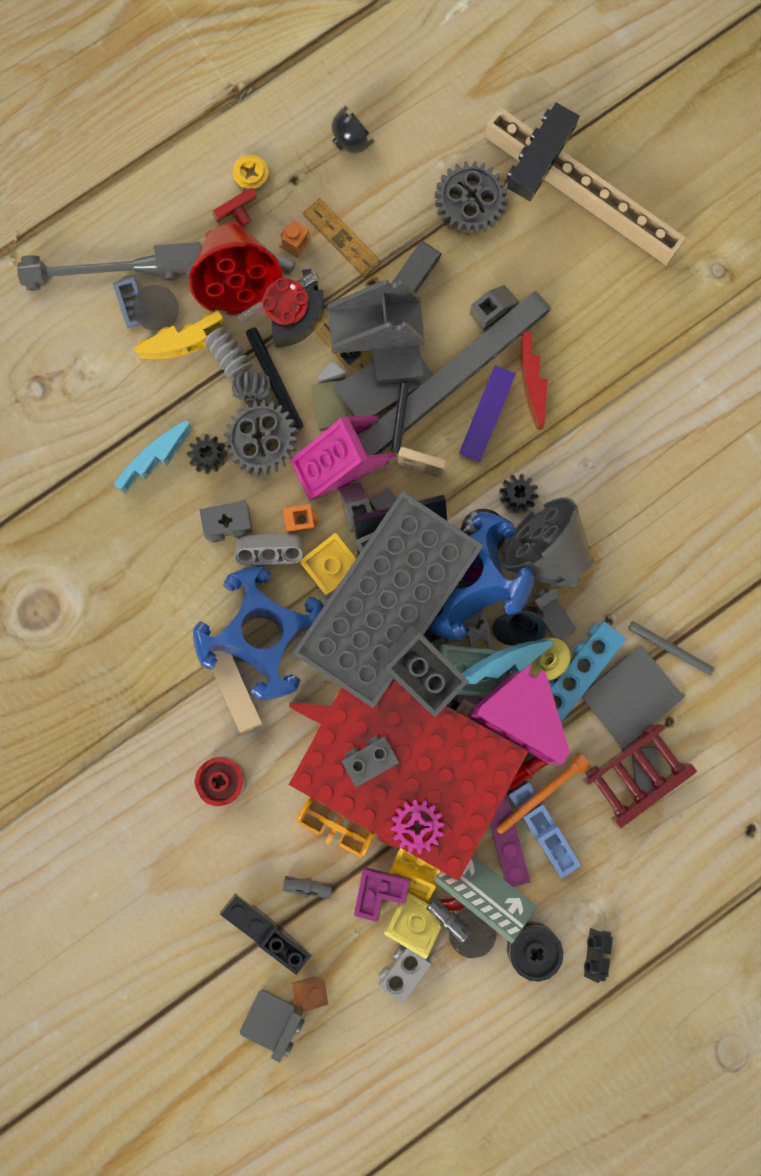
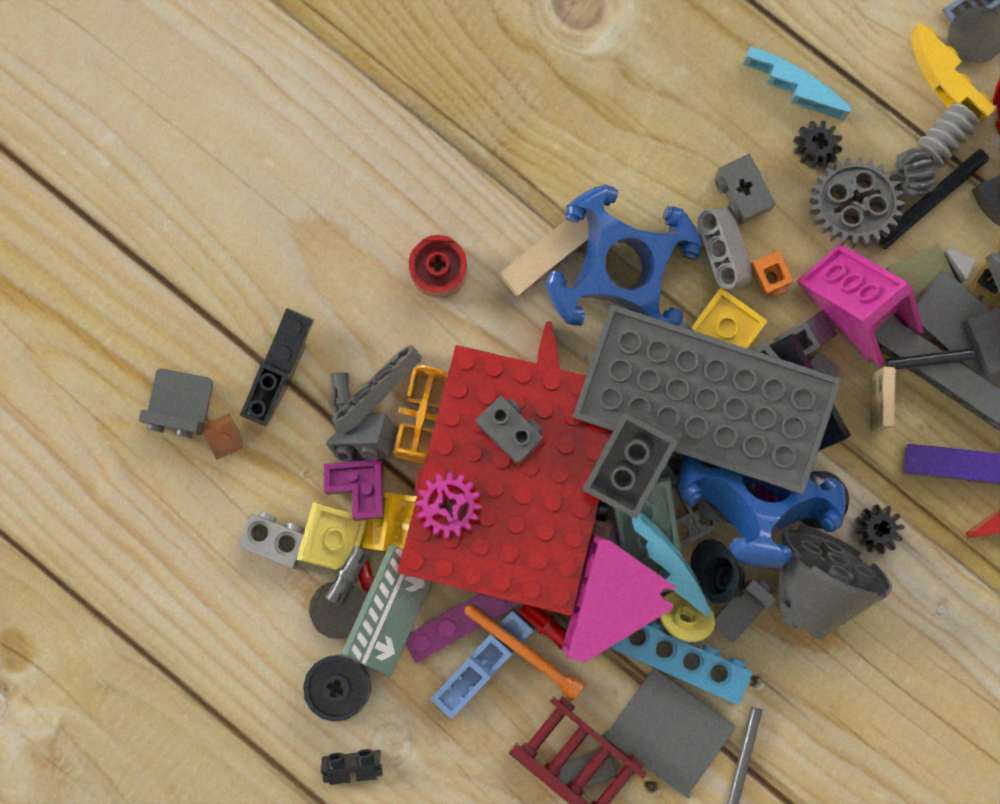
camera: 80 degrees right, 0 degrees up
none -> dark grey slope [326,413,398,462]
none -> dark grey beam [332,345,422,433]

